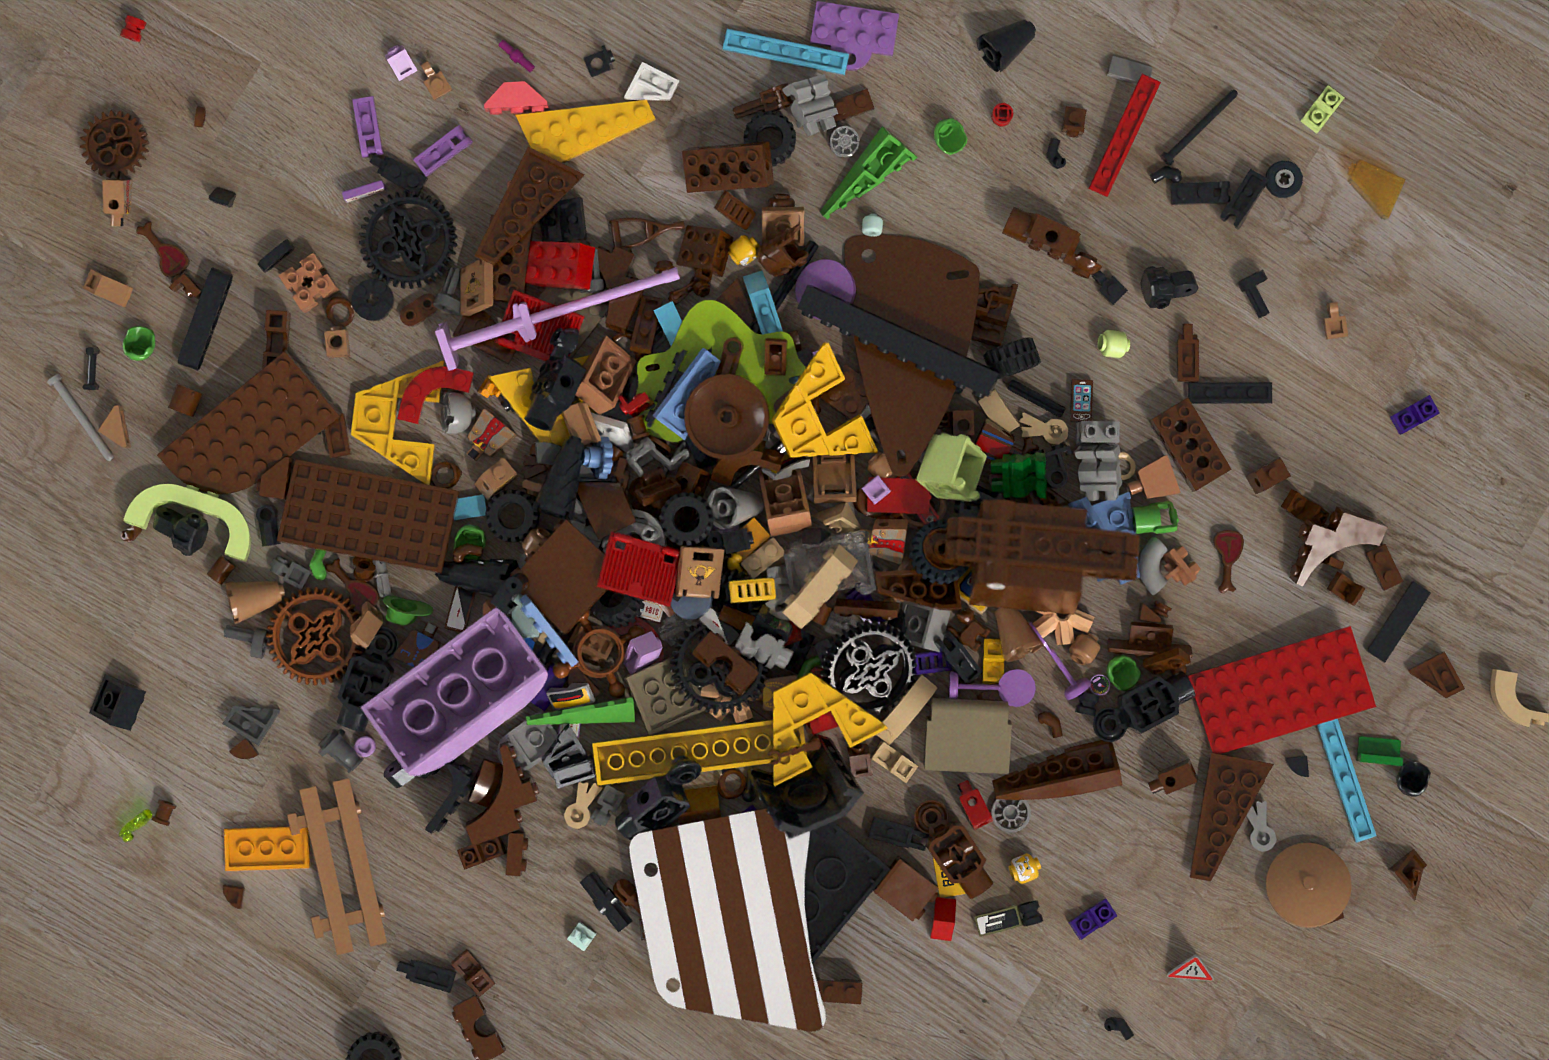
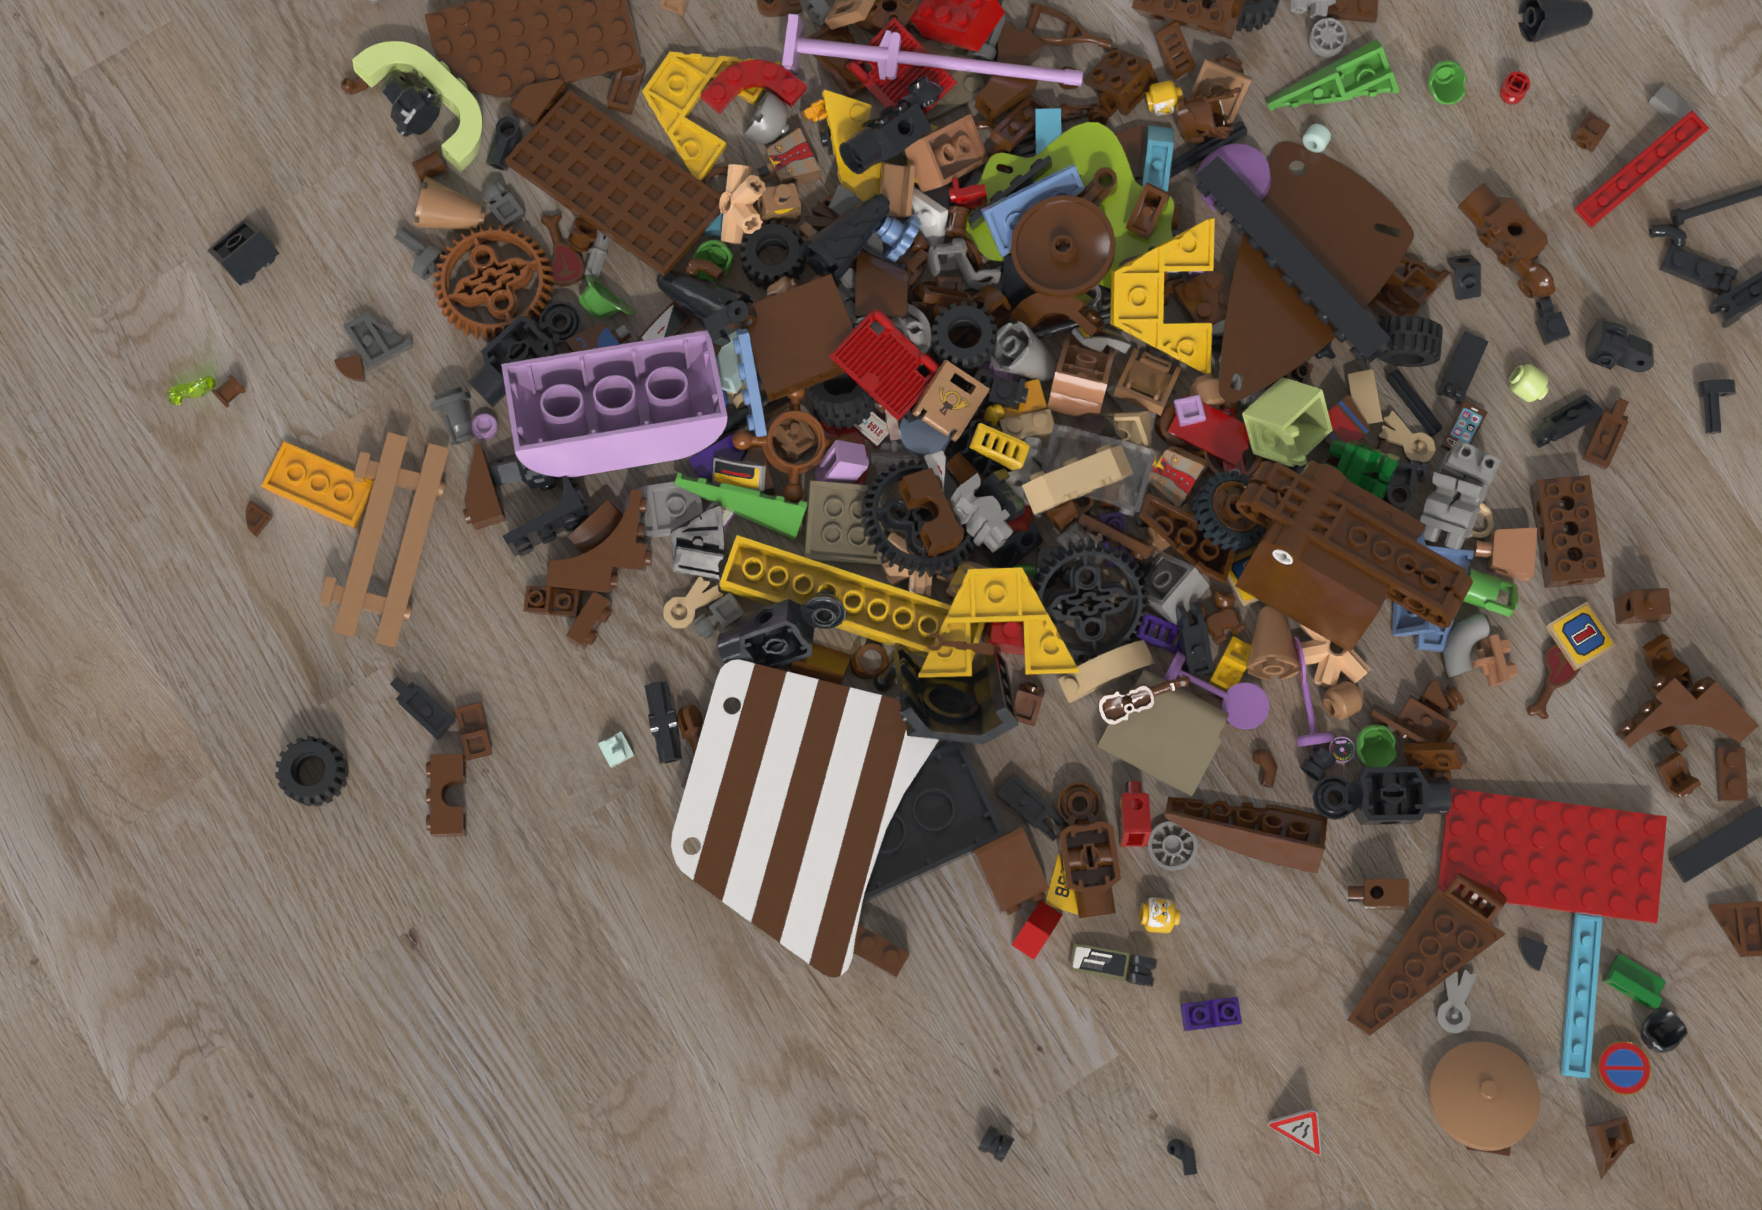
camera: 25 degrees right, 10 degrees down
bright green arm [309,549,327,580] -> none
medium nougat slope [350,601,383,649] -> none
tan slope [870,740,918,783] -> none
reddish brown brick [951,410,974,438] -> none
black arm [1046,138,1066,169] -> none
black tile [1188,382,1272,404] -> none
none -> reddish brown slope [463,443,506,530]
none -> light nougat piece [719,164,766,244]
none -> reddish brown piece [1098,674,1190,725]
none -> black hinge [1437,331,1489,405]
none -> reddish brown slope [1444,873,1507,925]
none -> black bracket [1447,255,1481,300]
none -> black hinge [1531,395,1603,448]
none -> slope [1545,602,1617,671]
none -> piece [1596,1041,1652,1096]

